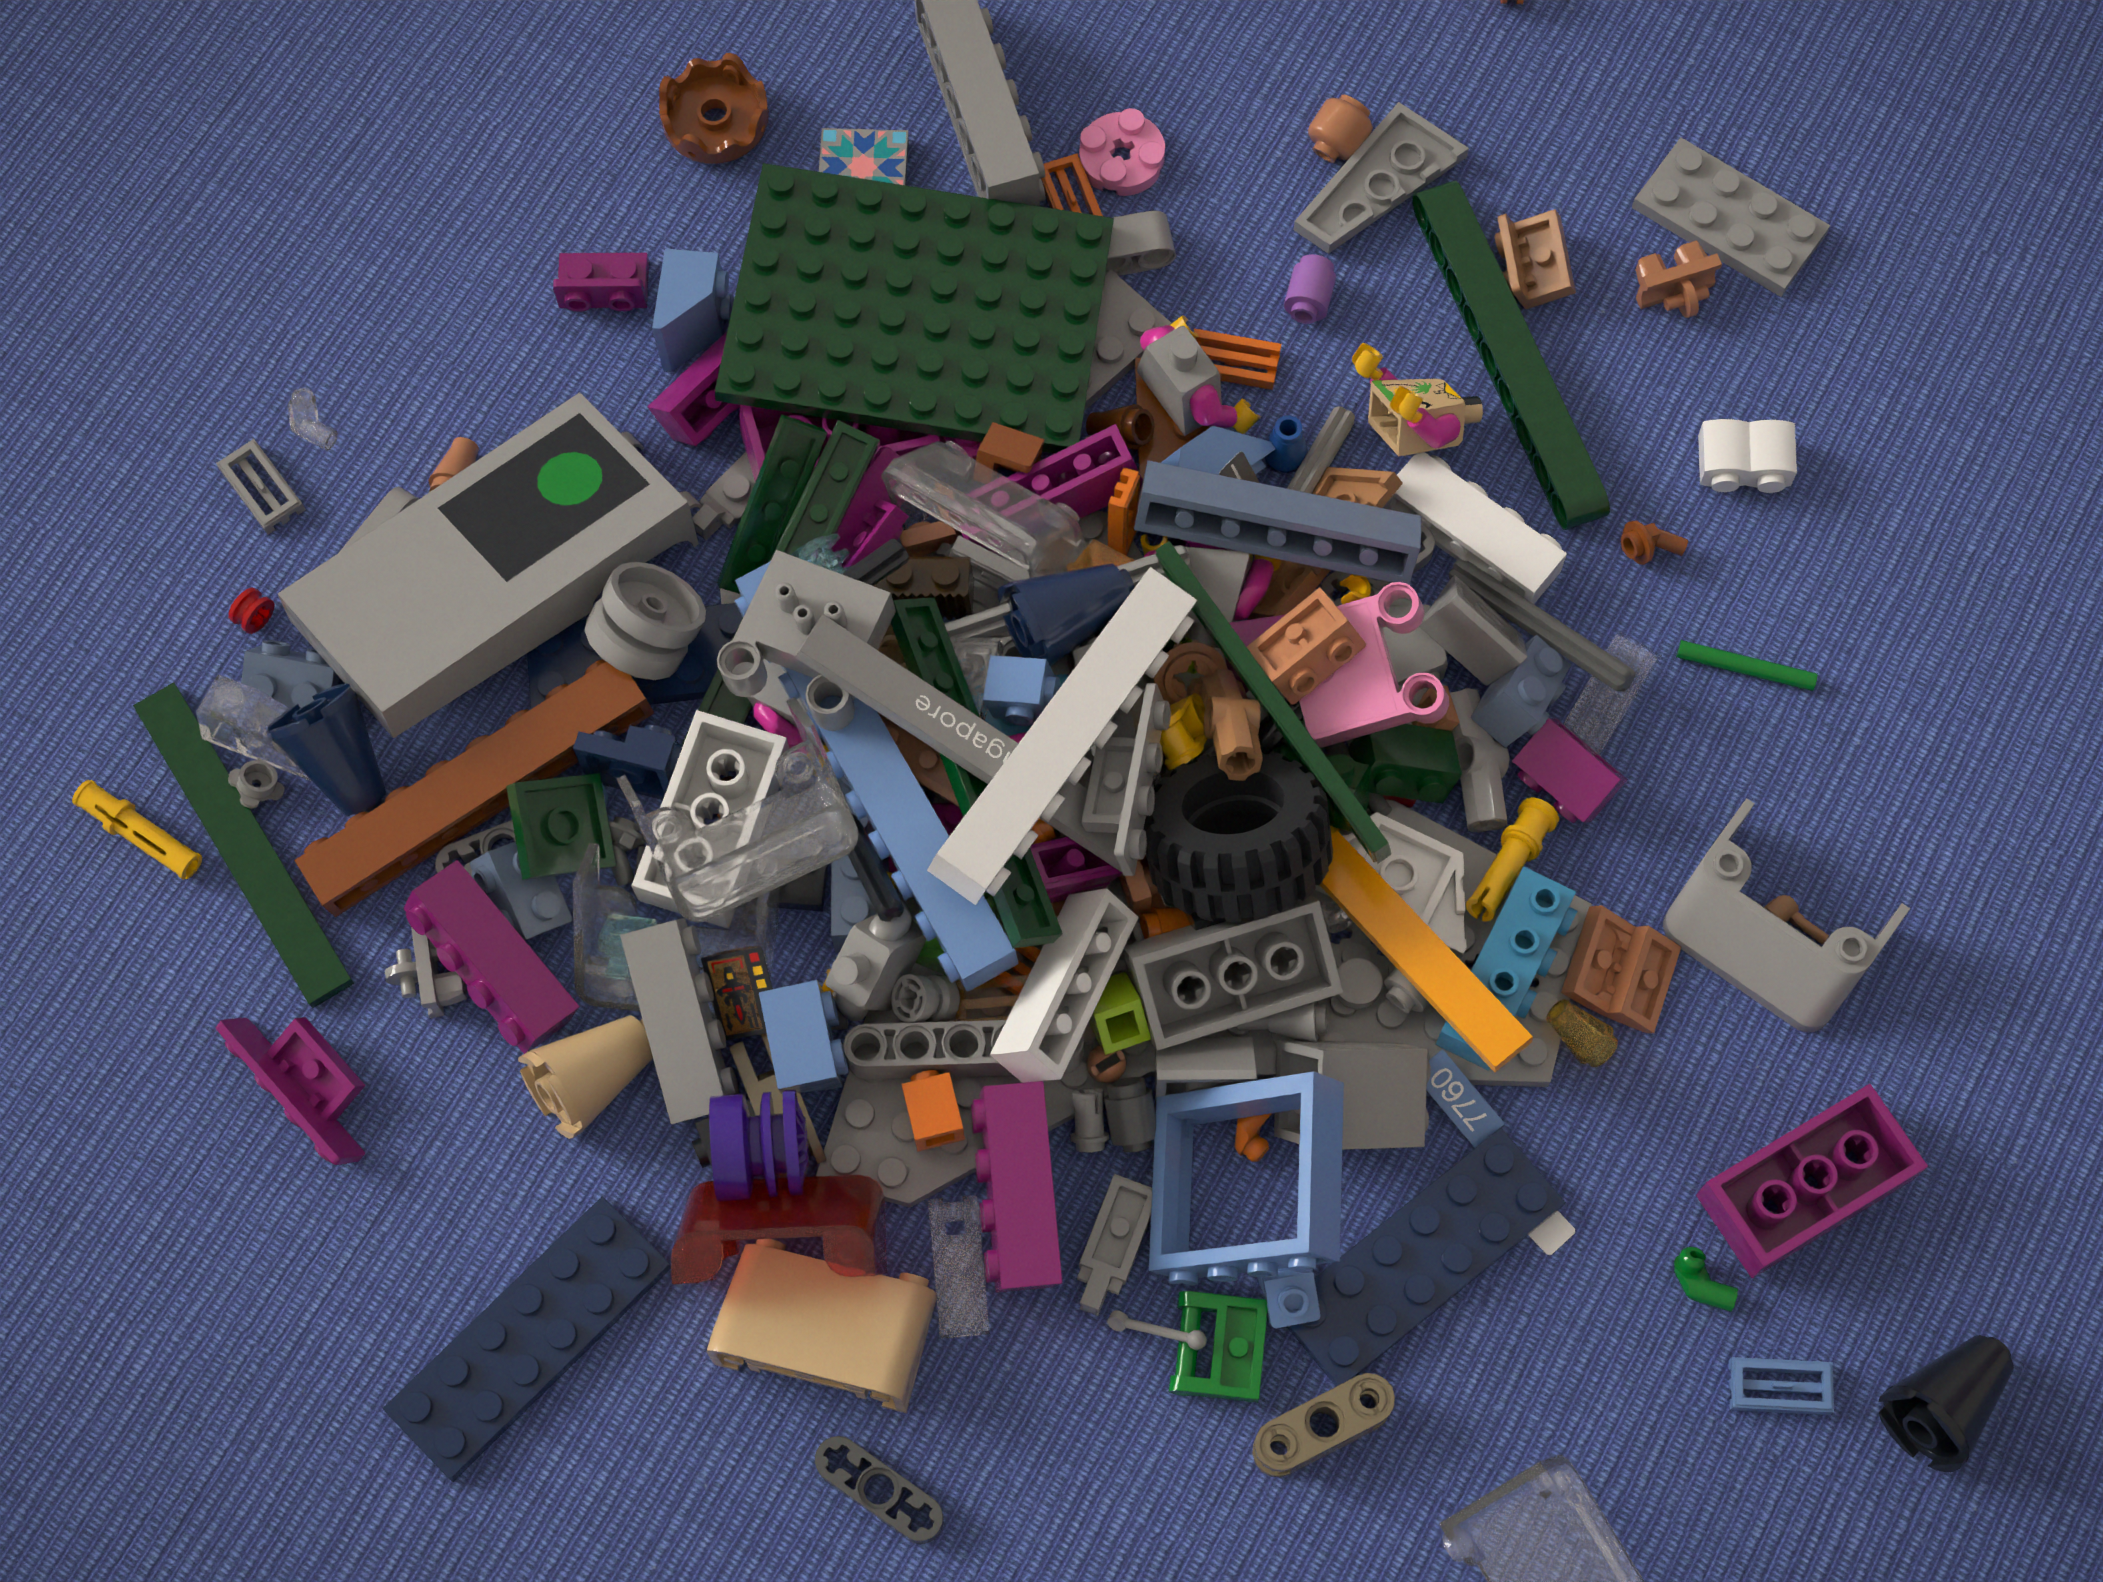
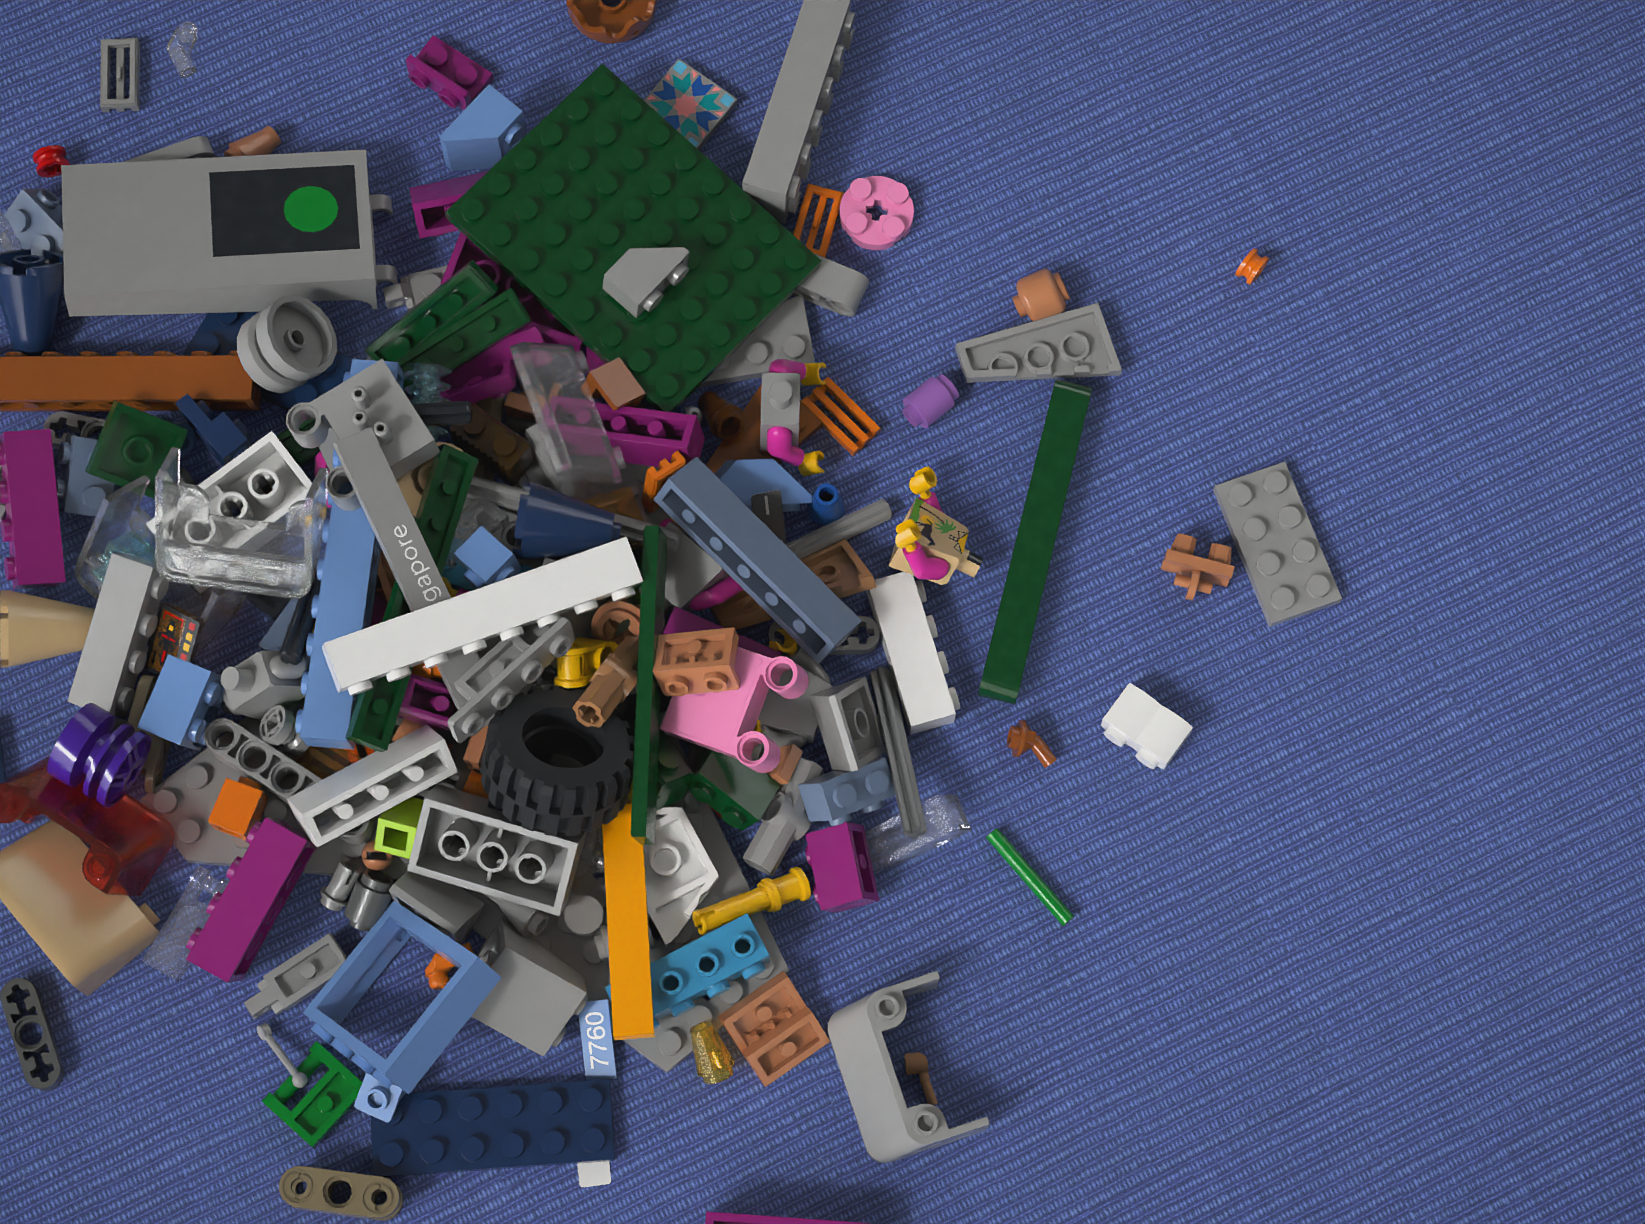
camera: 30 degrees right, 5 degrees up
medium nougat bracket [1495,209,1576,309] -> none
none -> light grey slope [602,247,690,318]

